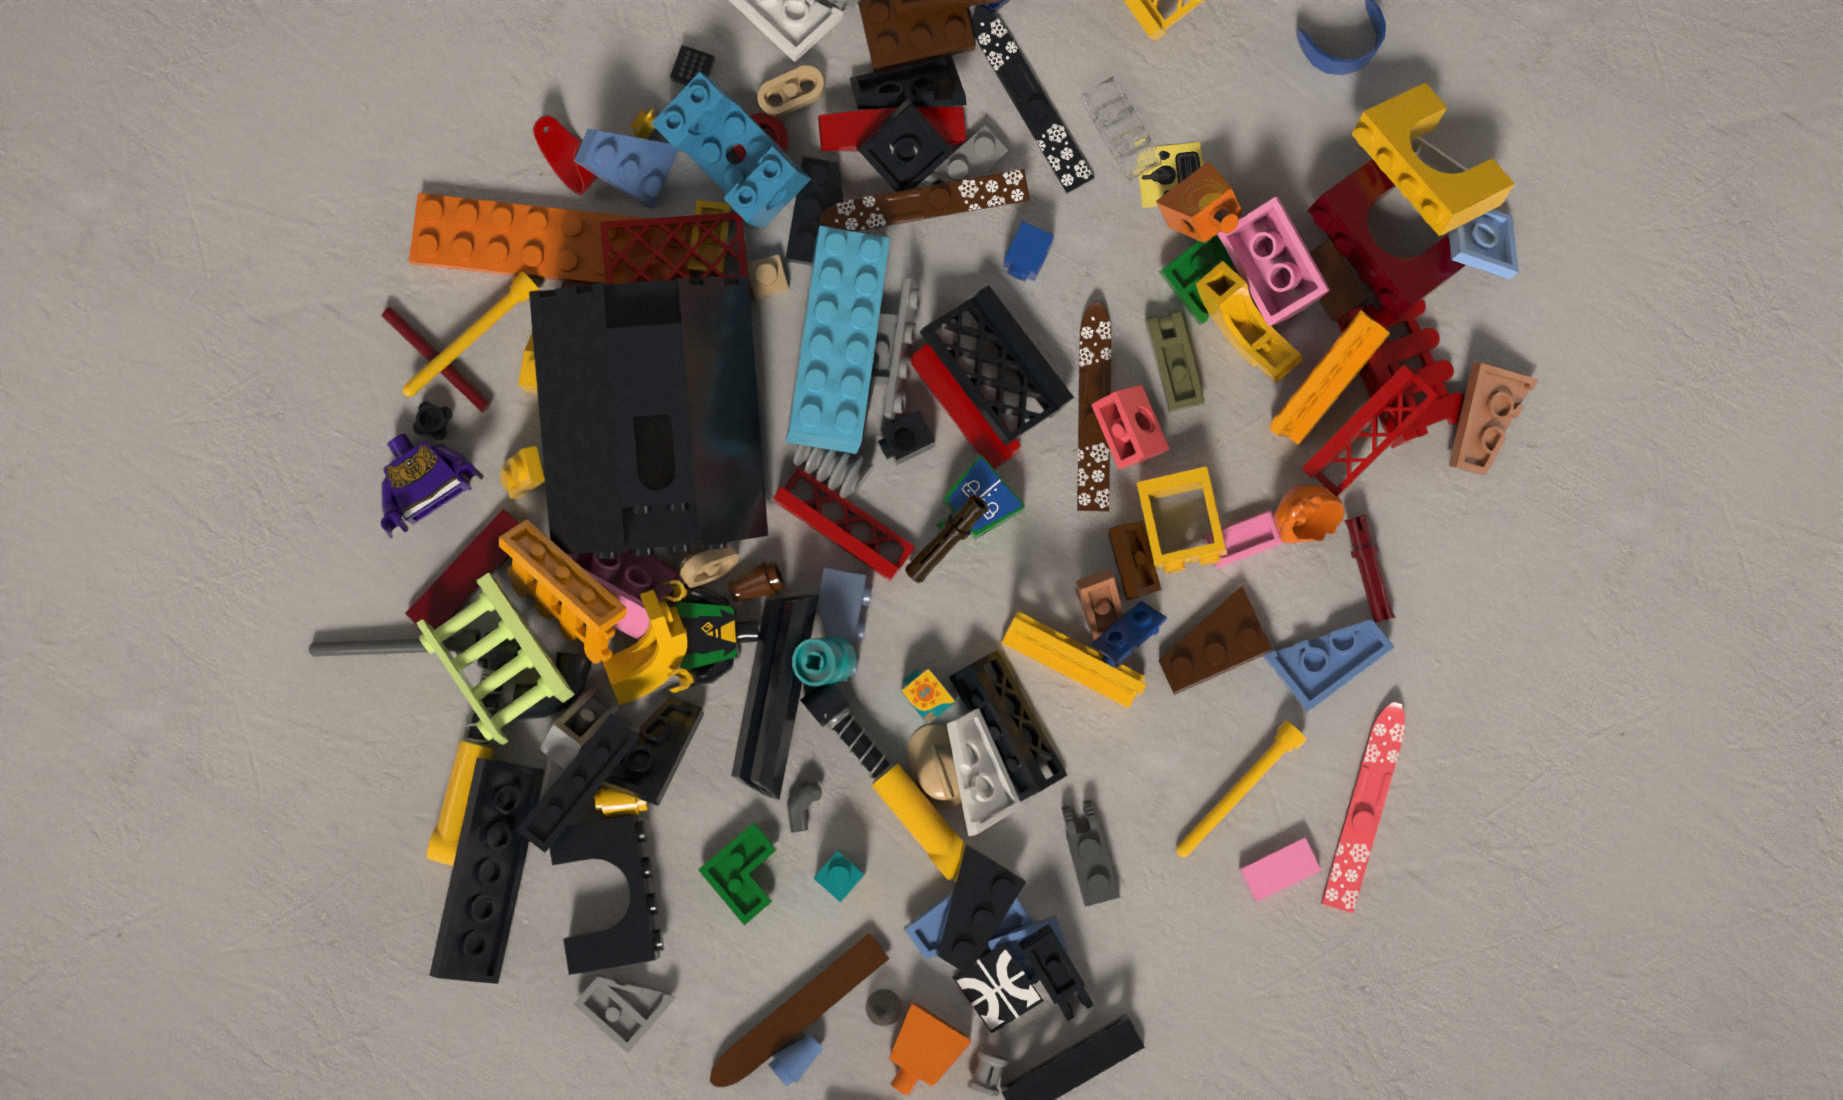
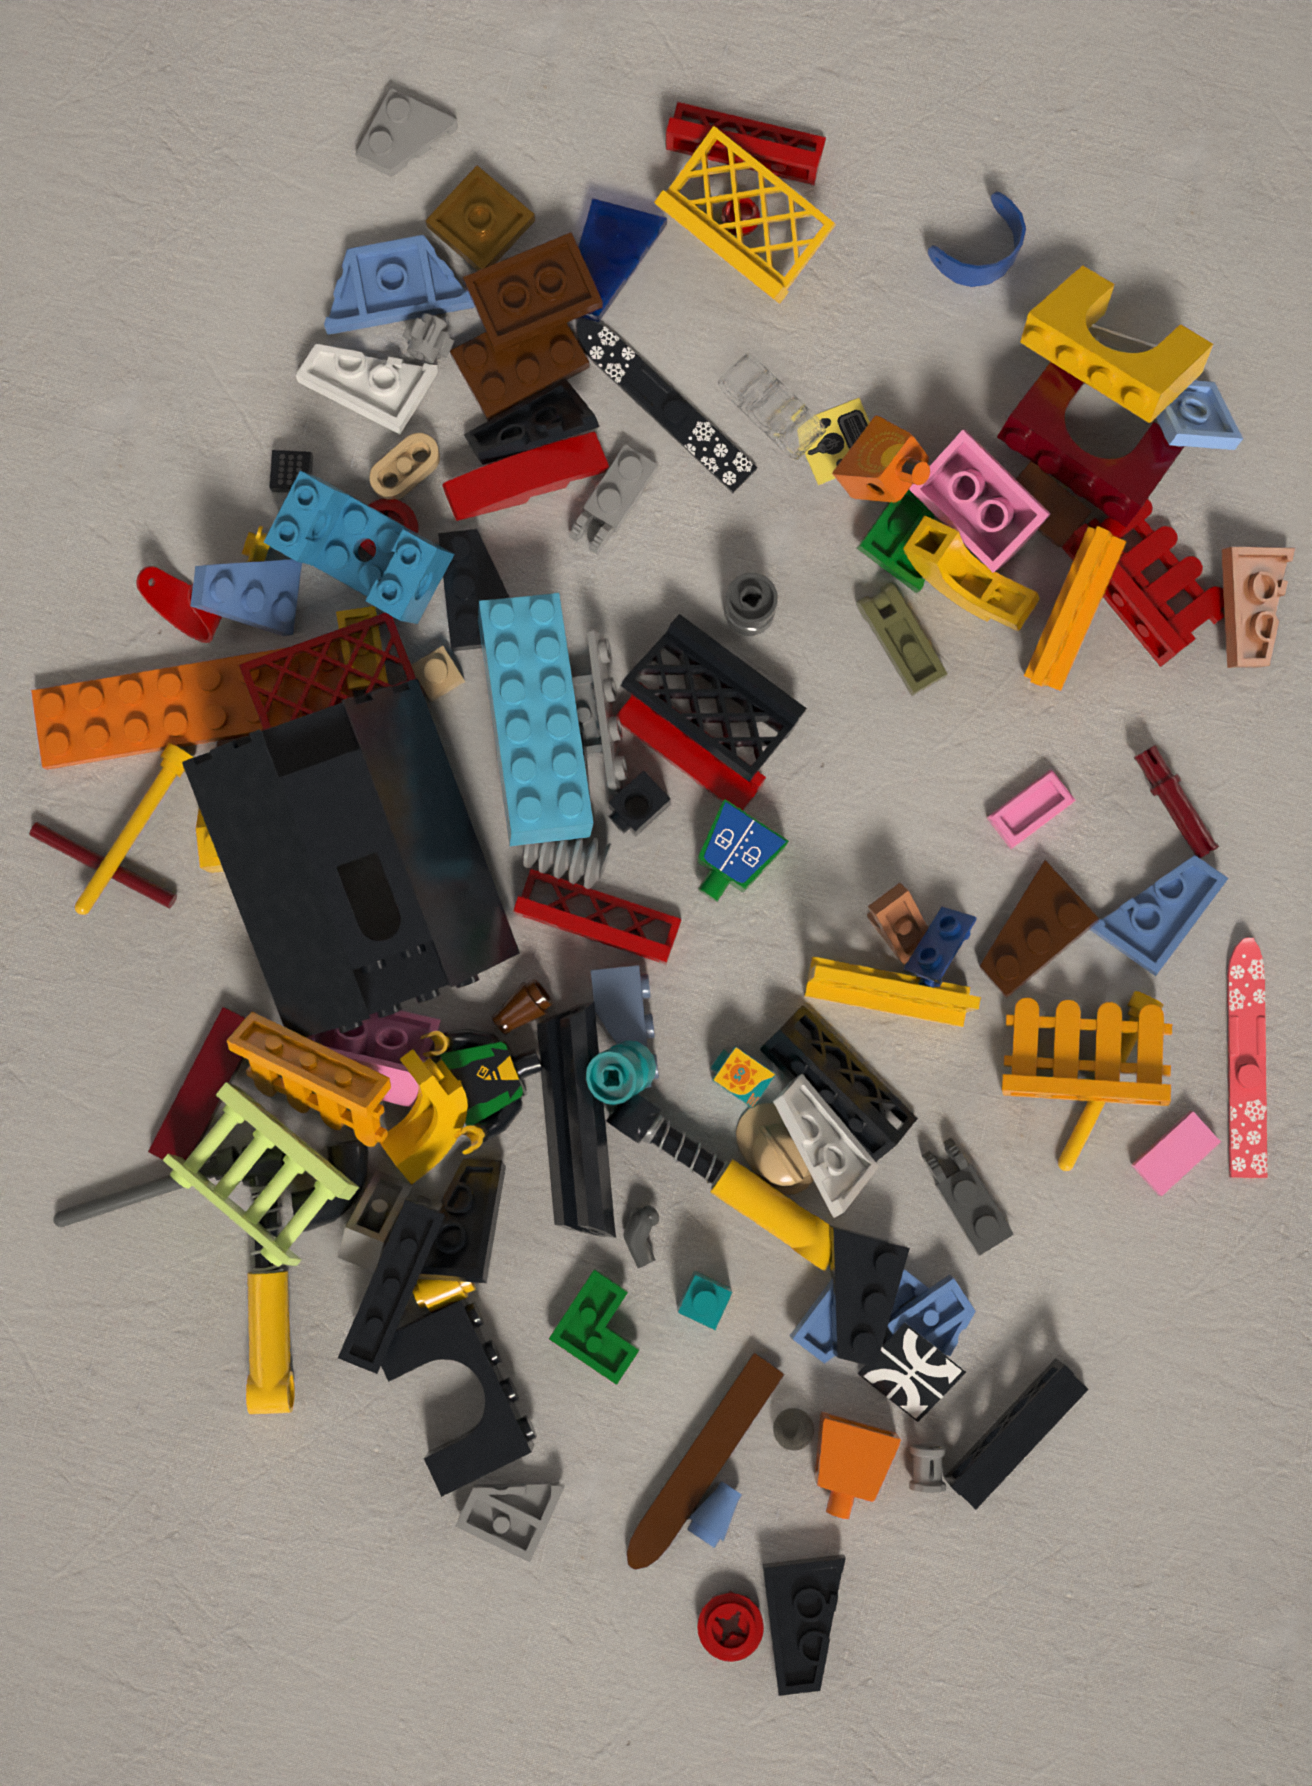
camera: 15 degrees left, 0 degrees up
dark purple torso [381,433,484,539] -> none
black plate [413,401,453,440] -> none
black plate [429,757,544,984] -> none
yellow plate [500,446,545,499] -> none
tan plate [679,544,739,588] -> none
reddish brown piece [820,169,1030,232] -> none
black tile [855,99,955,192] -> none
dark brown pin [905,494,989,583] -> none
blue brick [1003,221,1054,281] -> none
black hinge [1018,924,1094,1021] -> none
reddish brown piece [1077,302,1111,512] -> none
coral brick [1091,384,1170,470] -> none
reddish brown panel [1108,521,1162,600] -> none
yellow window [1136,466,1228,574] -> none
orange hair [1273,484,1345,544] -> none
red fence [1301,365,1440,497] -> none
none -> dark grey wheel [724,573,778,636]
none -> light orange fence [1002,997,1172,1106]

